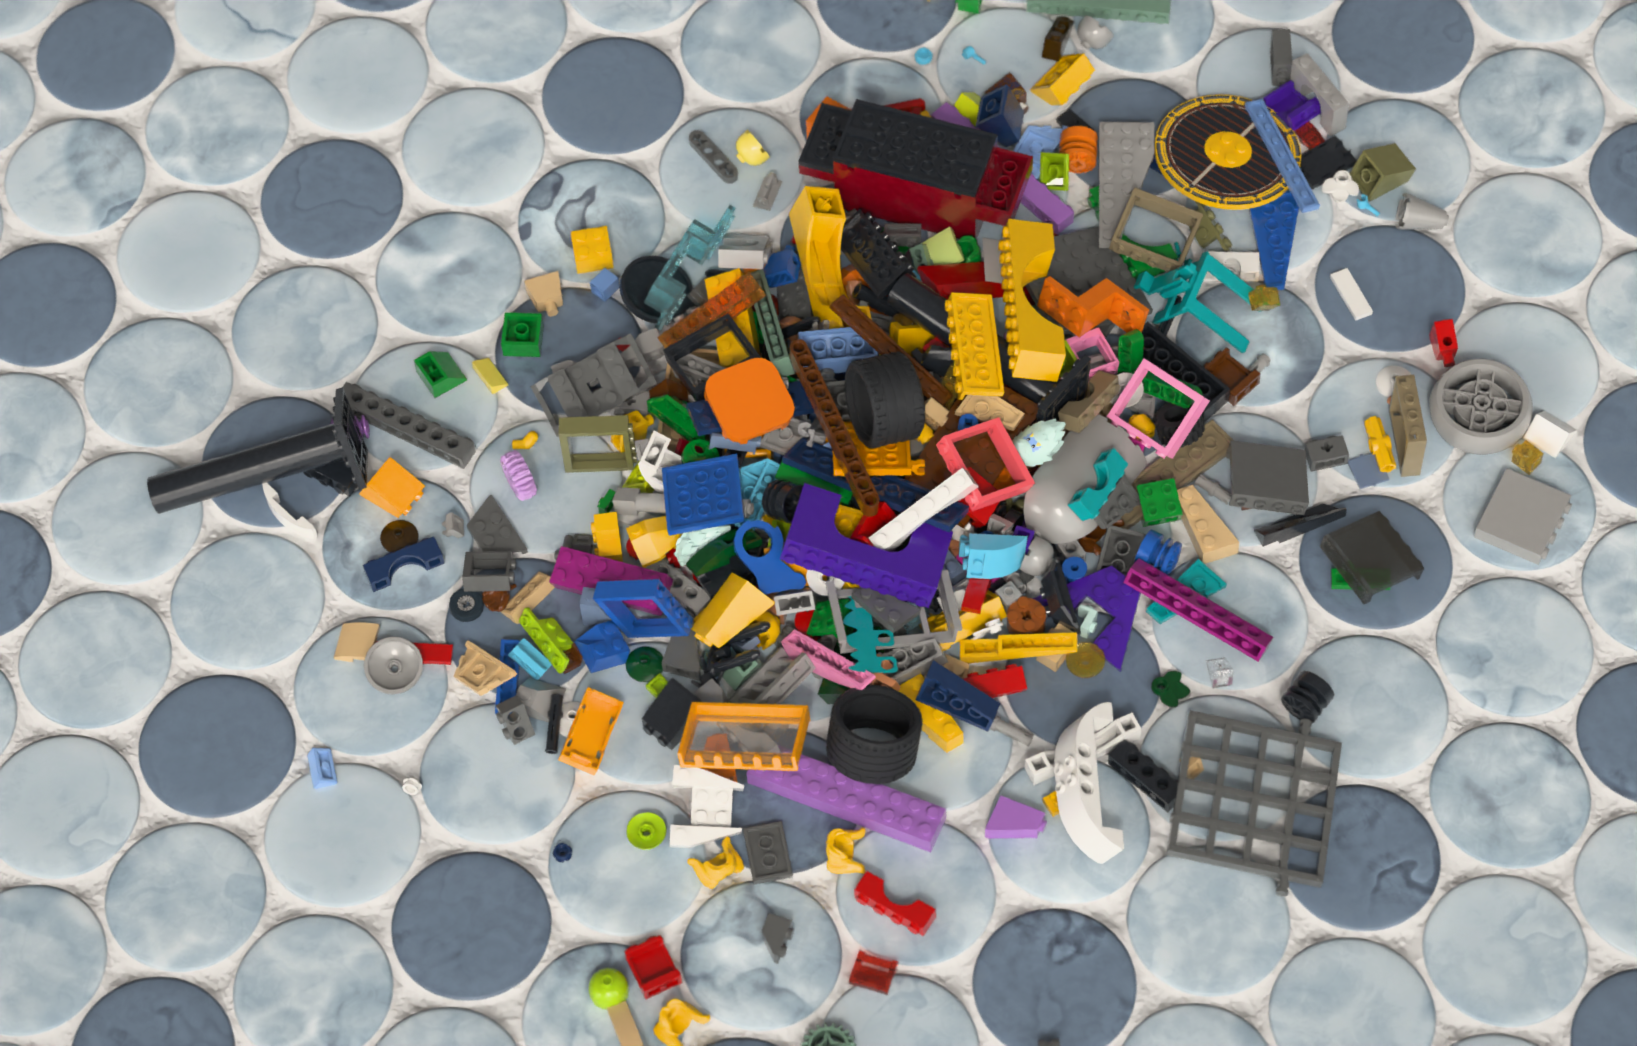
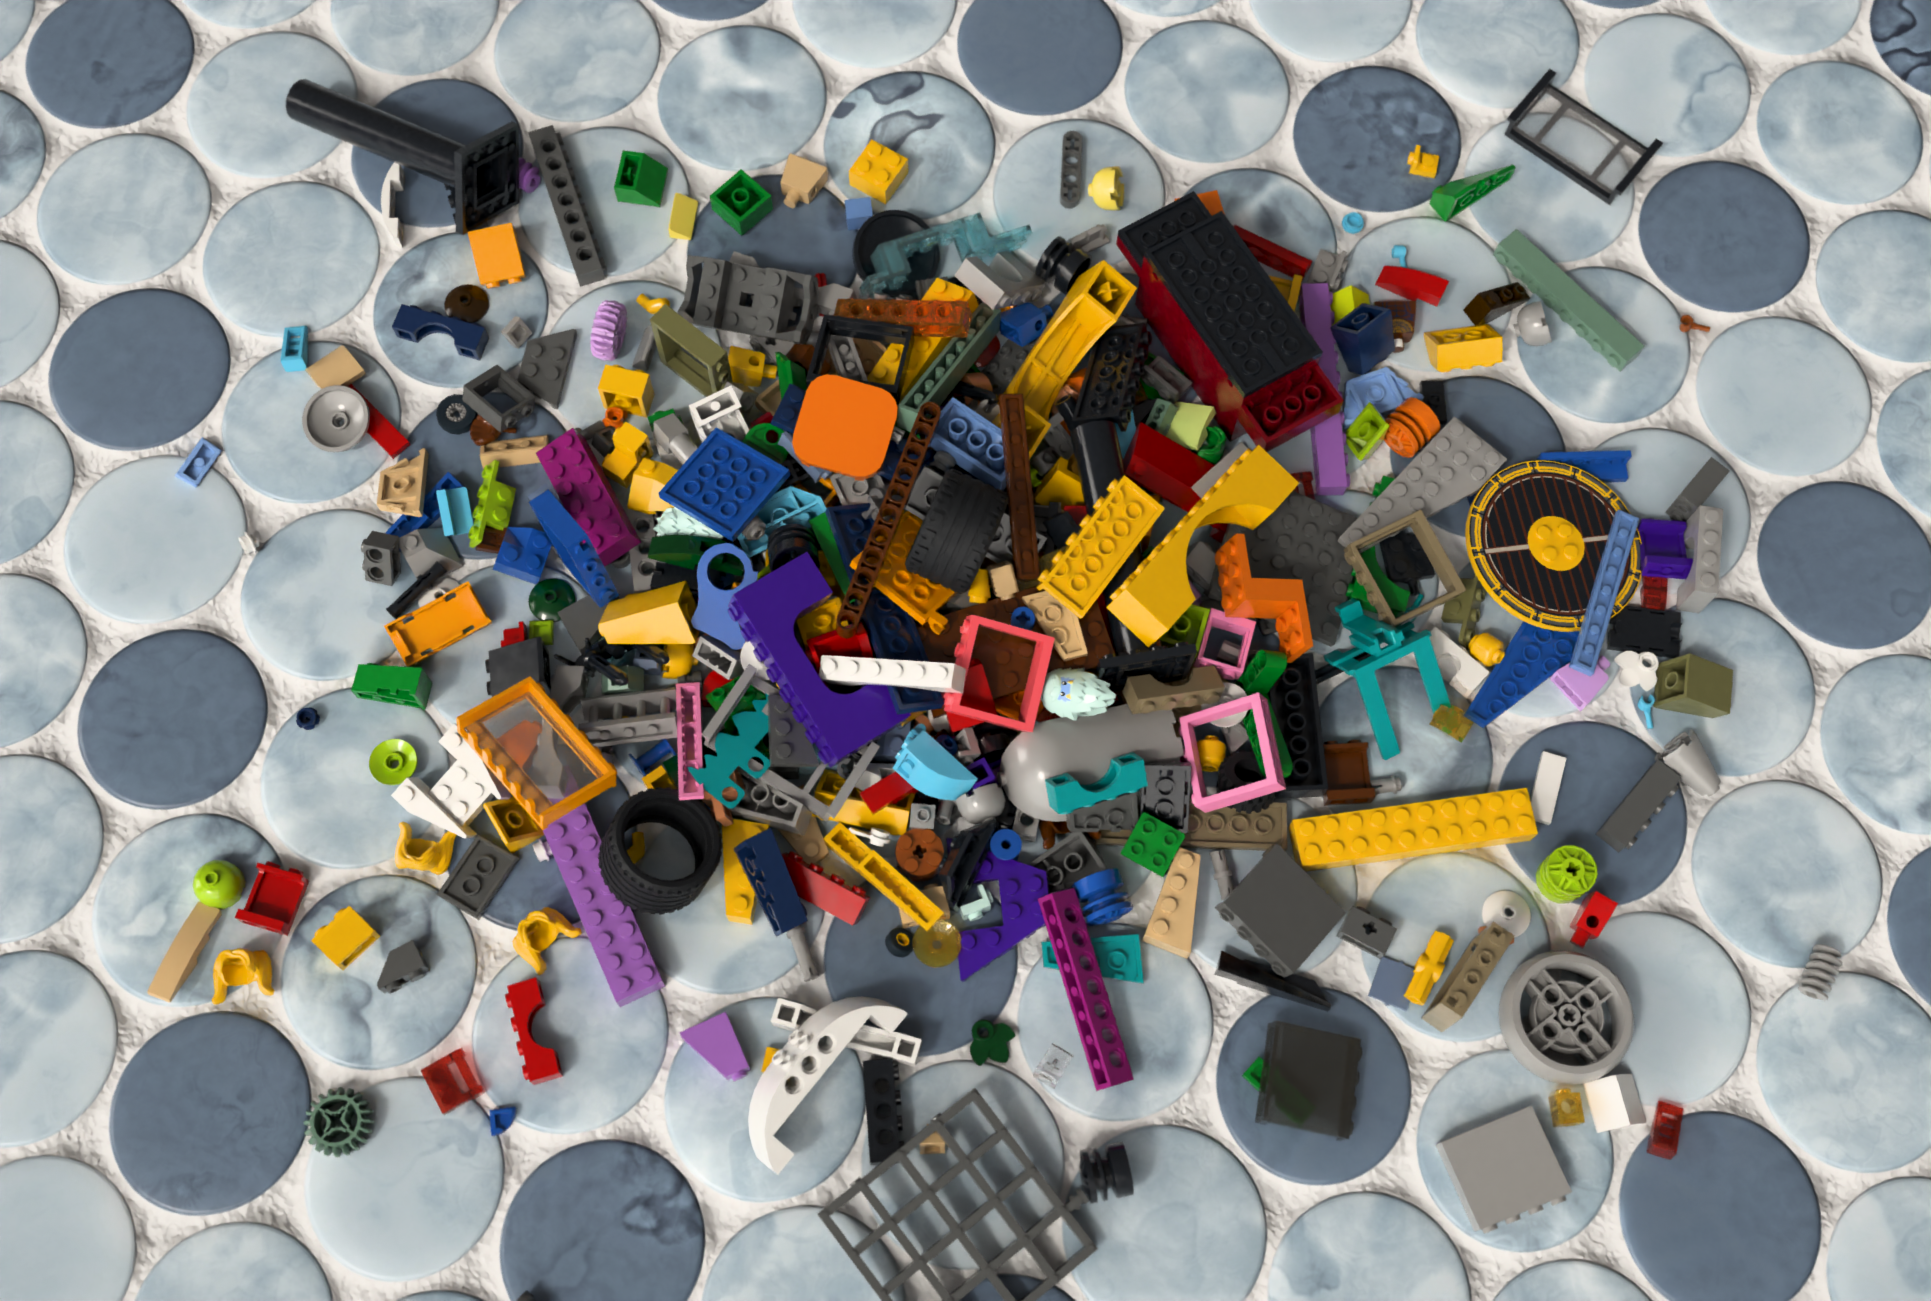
camera: 35 degrees right, 10 degrees up
none -> medium azure slope [280,326,308,372]
none -> yellow slope [311,906,380,970]
none -> green wedge [351,663,433,709]
none -> yellow slope [483,796,544,854]
none -> blue tile [490,1107,516,1136]
none -> red panel [501,621,528,647]
none -> white plate [532,839,552,862]
none -> yellow brick [598,365,655,418]
none -> orange plate [602,407,628,429]
none -> blue piece [628,739,677,777]
none -> light grey slope [632,325,657,371]
none -> yellow panel [641,765,676,790]
none -> black wheel [885,928,915,957]
none -> black wheel [1035,236,1092,295]
none -> black piece [1139,760,1191,833]
none -> yellow brick [1288,788,1538,872]
none -> light grey bracket [1307,249,1348,291]
none -> red slope [1375,266,1449,307]
none -> black plate [1379,530,1435,596]
none -> yellow head [1468,632,1505,667]
none -> blue fence [1536,450,1632,483]
none -> lime wheel [1536,845,1598,904]
none -> lavender torso [1550,656,1610,711]
none -> dark grey brick [1596,759,1682,853]
none -> clear red slope [1647,1101,1683,1160]
none -> light grey piece [1798,944,1843,1000]

